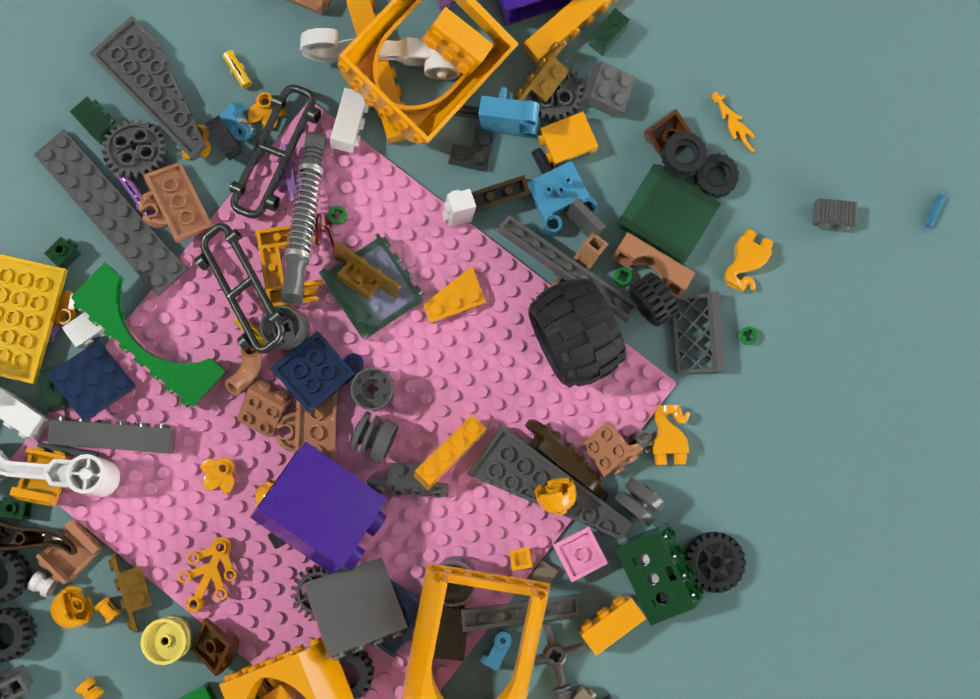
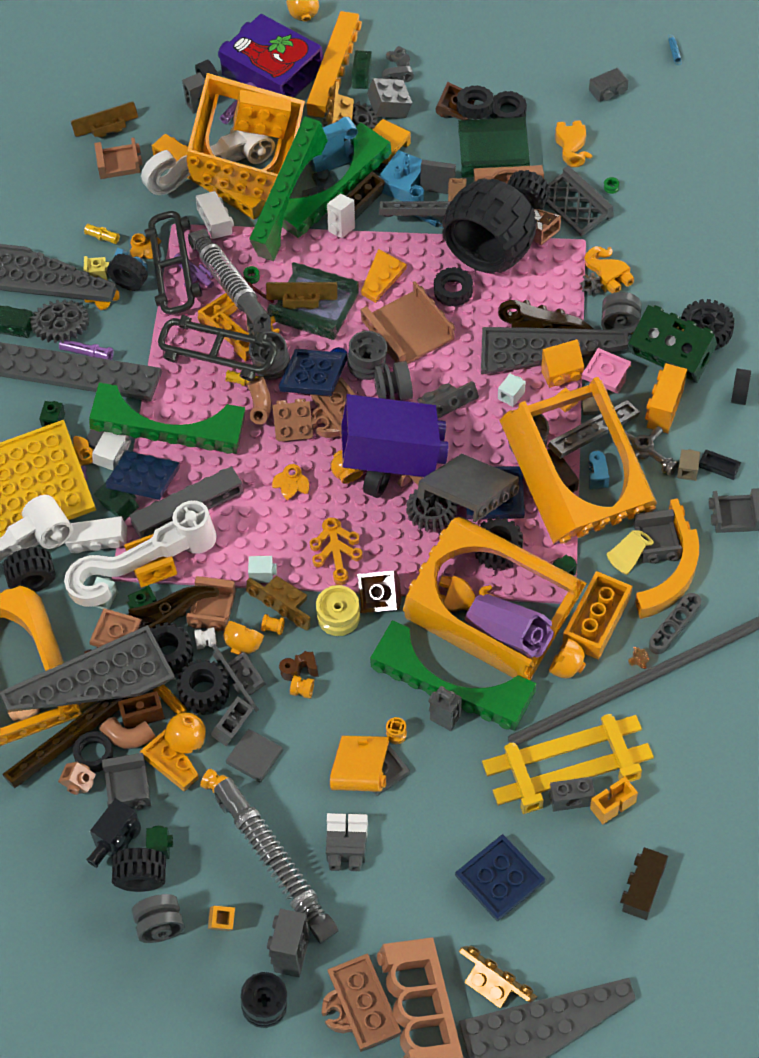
camera: 30 degrees left, 25 degrees down
nougat plate [139,162,213,243] -> none
light orange brick [413,415,486,490] -> none
light orange cylinder [534,477,576,515] -> none
nougat bracket [583,421,643,477] -> none
light orange piece [711,91,755,153] -> none
none -> light yellow brick [84,256,110,280]
none -> dark grey bracket [212,644,266,712]
none -> light aqua brick [248,556,277,583]
none -> green arch [249,116,328,261]
none -> reddish brown leg [279,651,319,681]
none -> green arch [282,122,392,238]
none -> nougat panel [361,281,455,364]
none -> dark grey beam [382,66,414,83]
none -> dark grey plate [386,46,410,67]
none -> black tyre [434,267,473,307]
none -> light aqua brick [498,373,526,407]
none -> nougat torso [533,209,561,245]
none -> light orange slope [541,339,584,388]
none -> black tyre [731,368,751,405]

